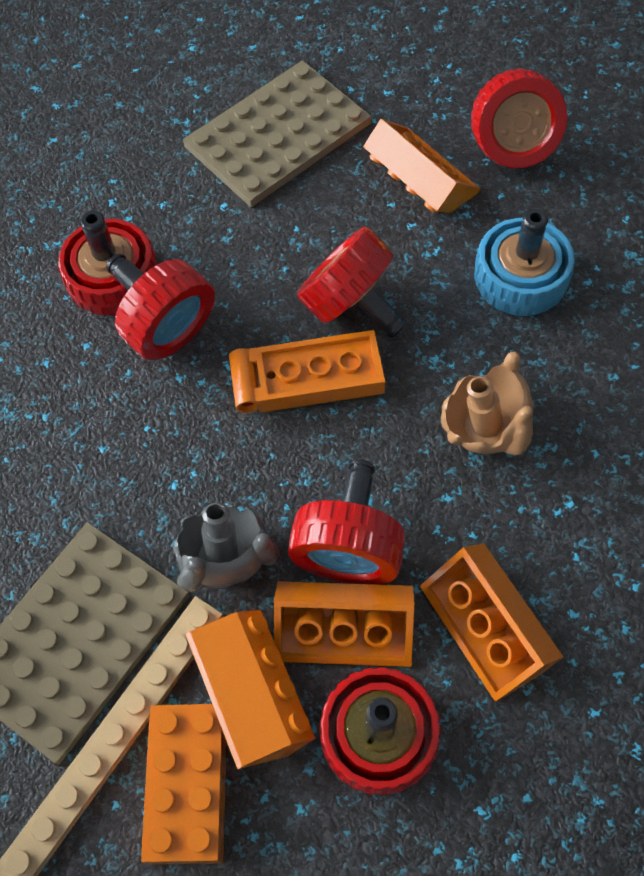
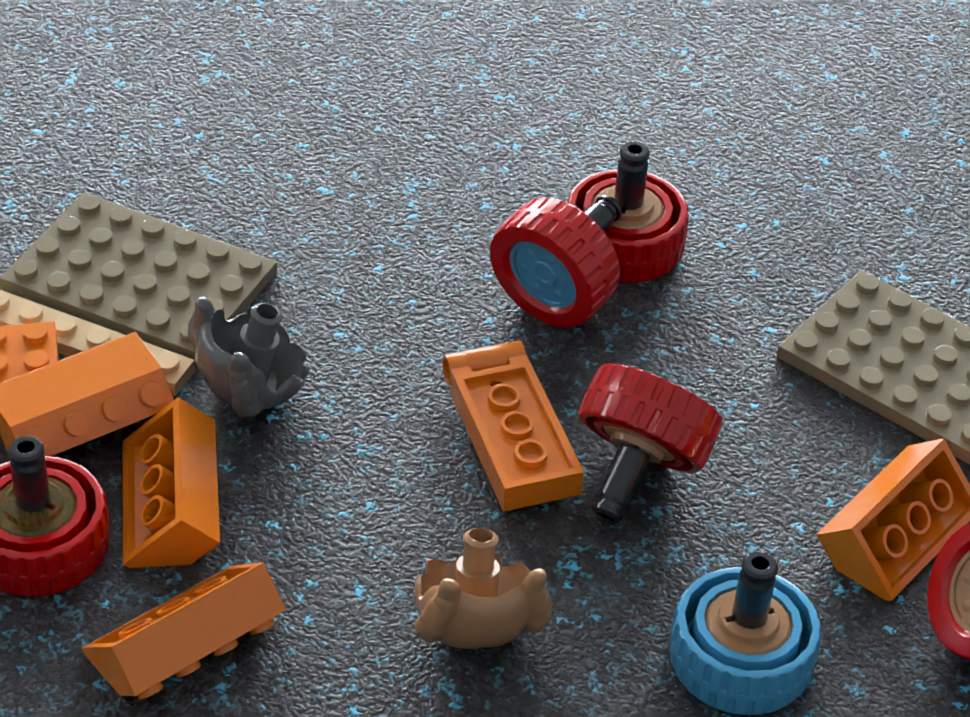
camera: 75 degrees right, 20 degrees down
red wheel [288,459,405,585] -> none

